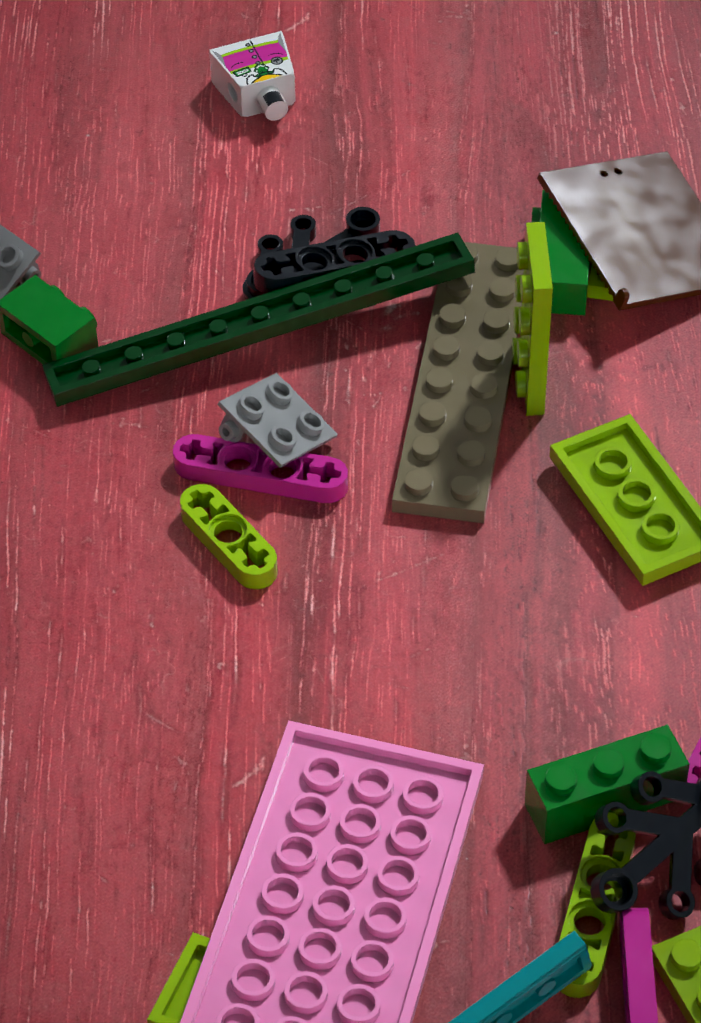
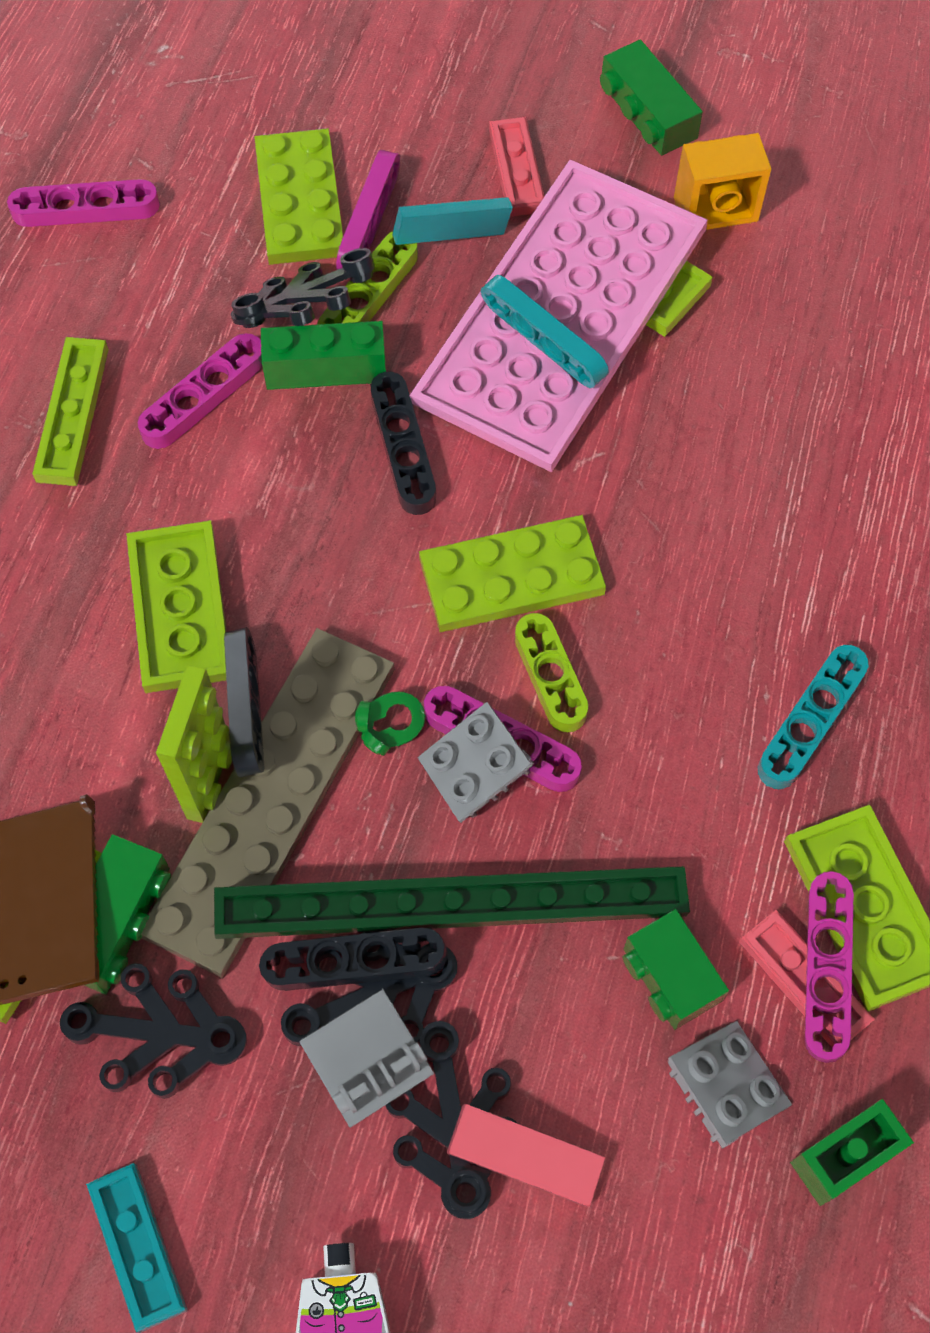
camera: 165 degrees left, 15 degrees up
none -> black plant [60,963,247,1099]
none -> teal tile [86,1163,188,1333]
none -> black beam [224,627,264,777]
none -> light grey hinge [299,989,434,1128]
none -> green piece [355,692,425,756]
none -> black beam [370,372,436,515]
none -> black plant [385,1021,518,1220]
none -> lime plate [419,515,606,633]
none -> coral tile [447,1104,605,1207]
none -> teal beam [480,275,609,388]

